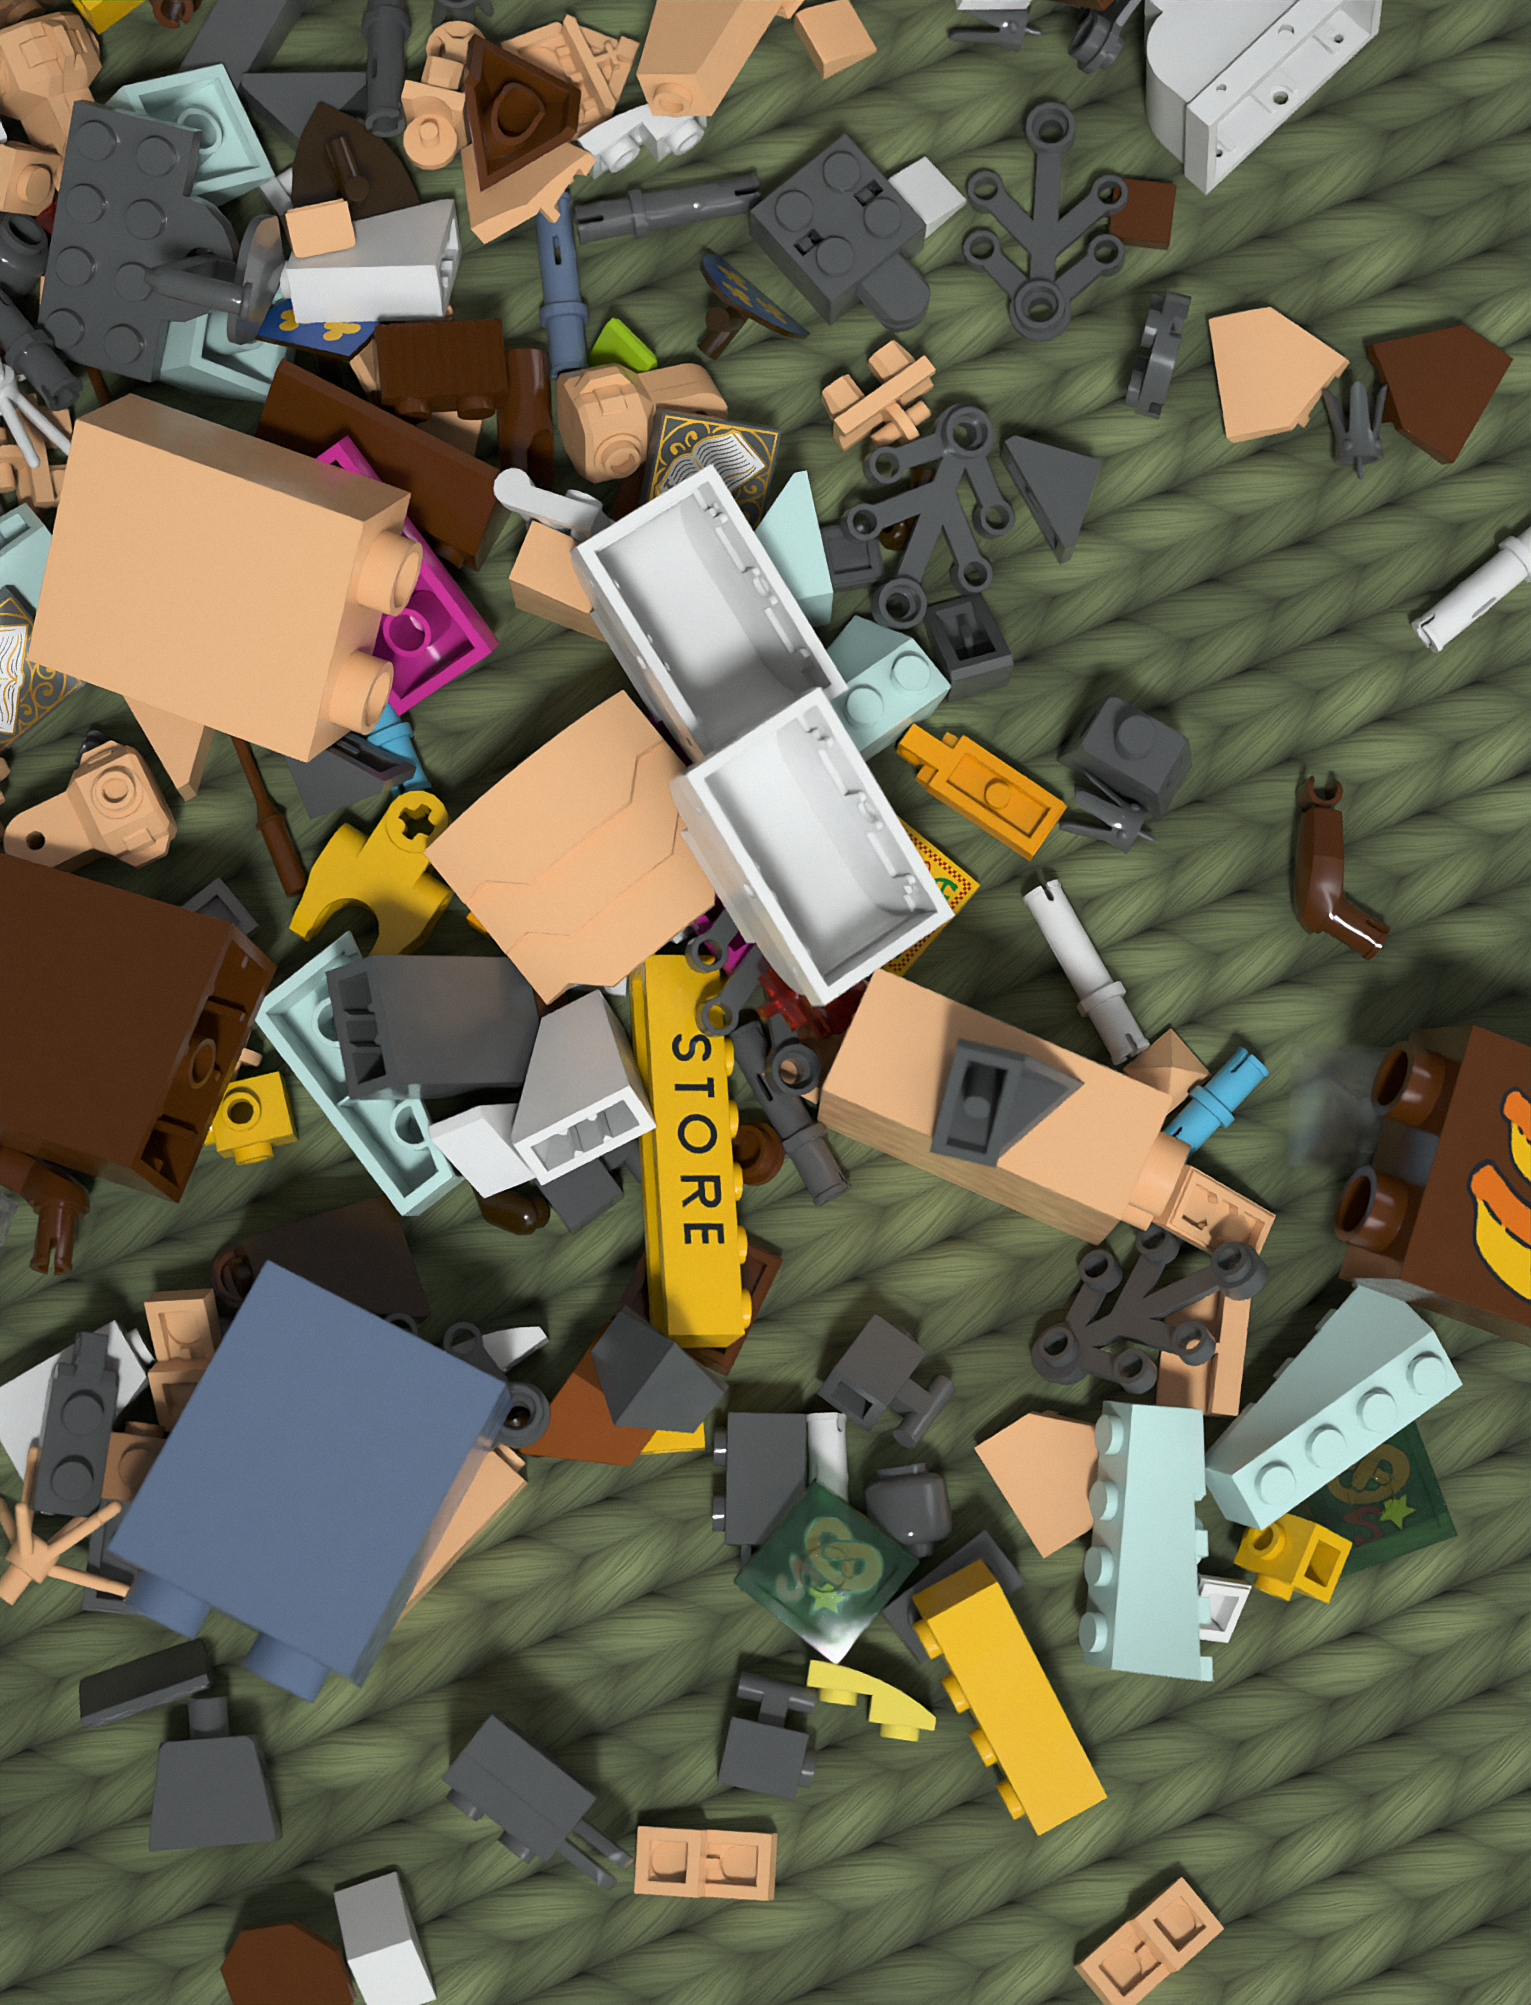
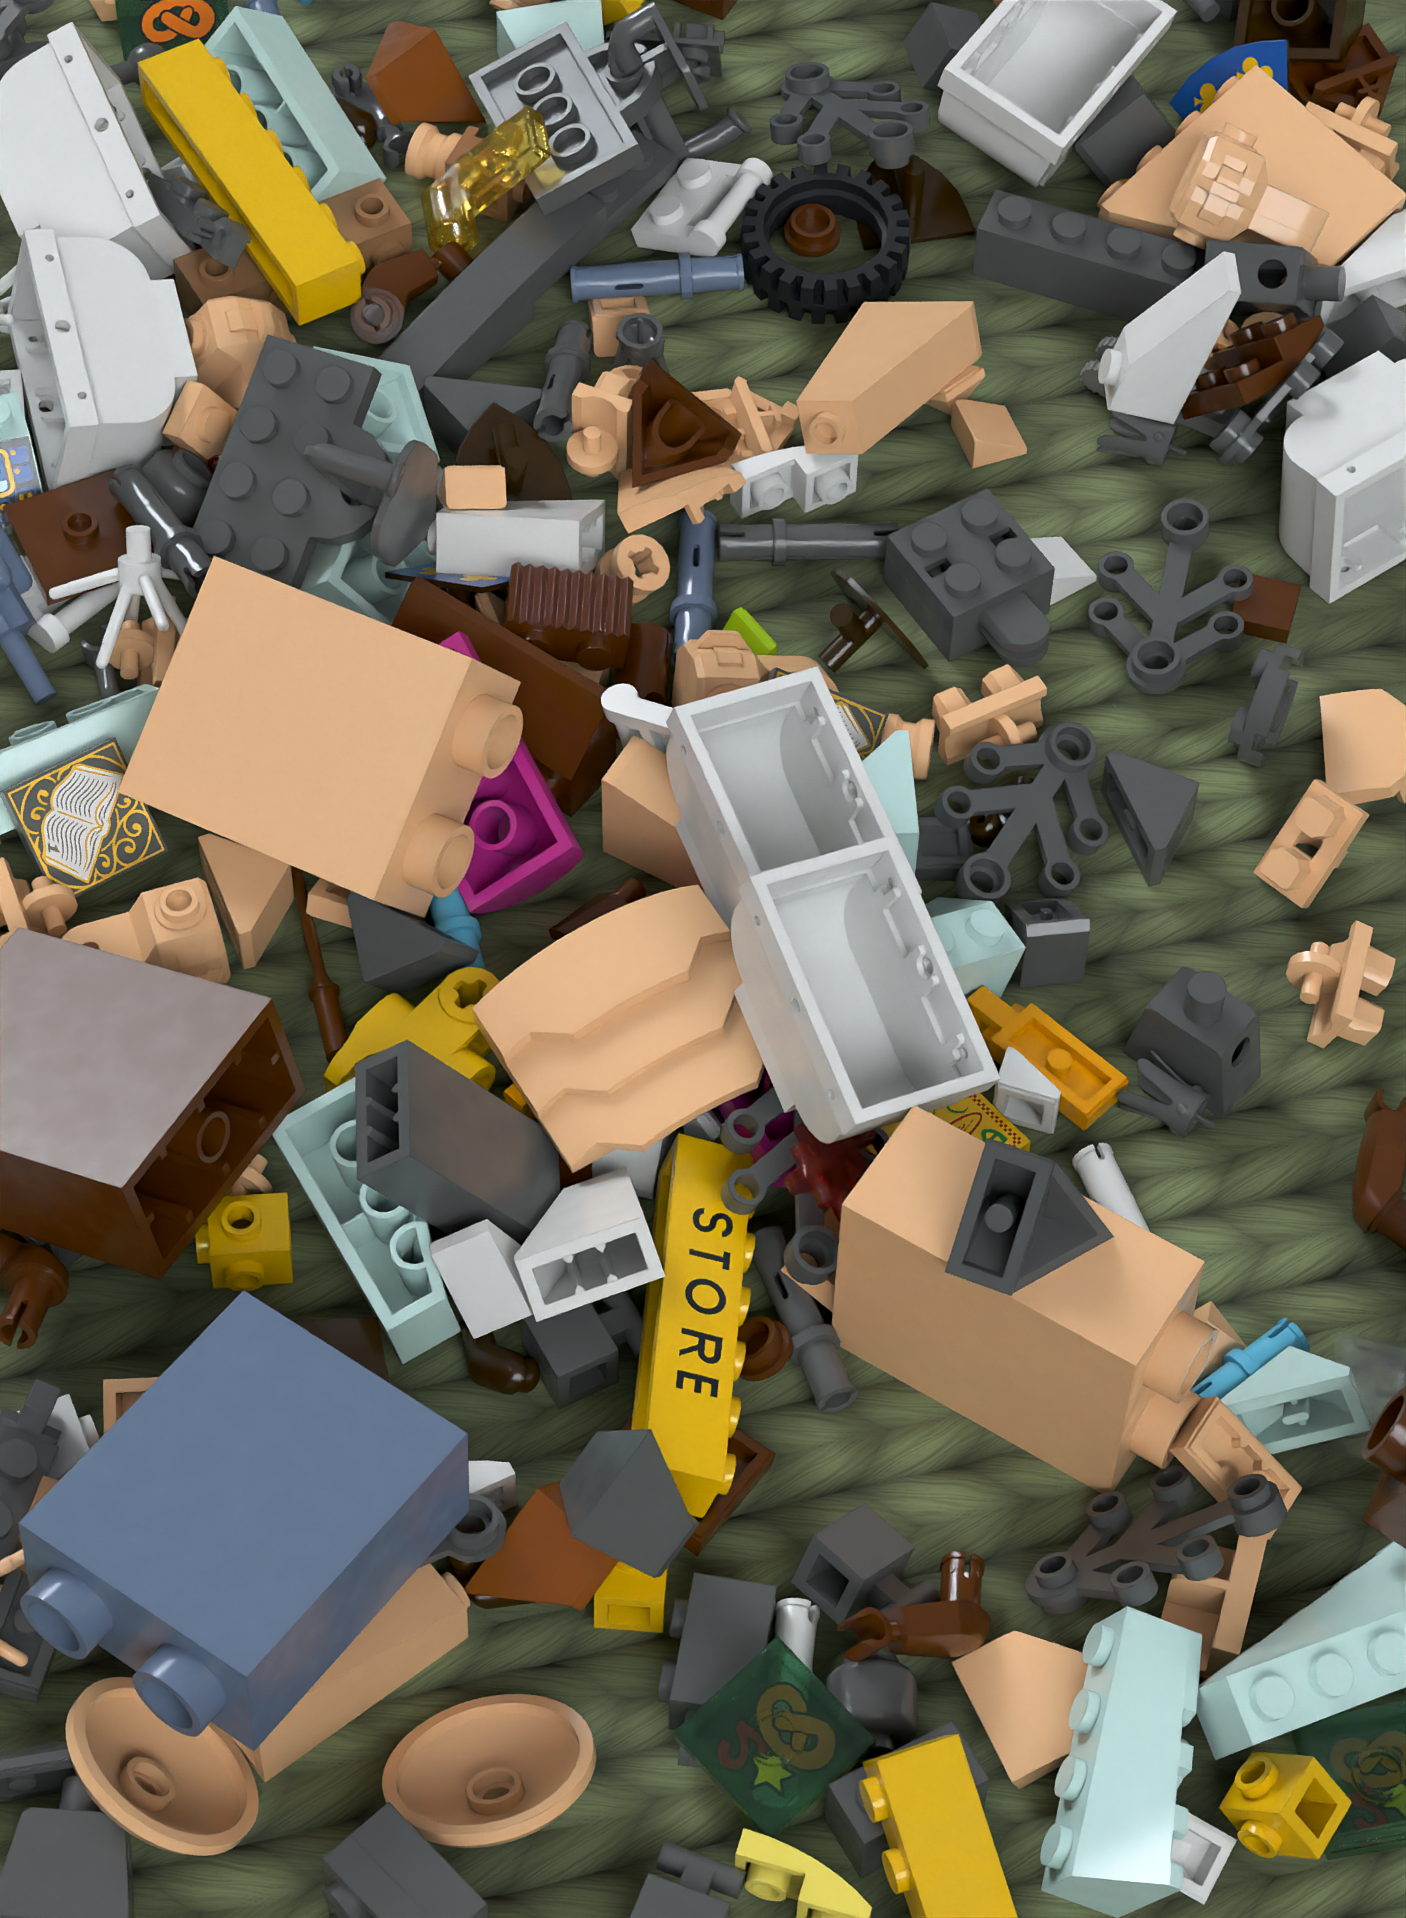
camera: 10 degrees right, 25 degrees down
none -> light nougat dish [66,1677,259,1856]
none -> light nougat dish [382,1694,596,1848]
none -> reddish brown bar [549,877,646,941]
none -> light nougat wheel [594,534,670,606]
none -> reddish brown arm [837,1551,991,1662]
none -> light nougat wheel [880,713,935,781]
none -> white slope [993,1046,1061,1134]
none -> light aqua slope [1220,1346,1373,1454]
none -> light nougat hips [1253,779,1369,908]
none -> light nougat hips [1286,920,1396,1049]

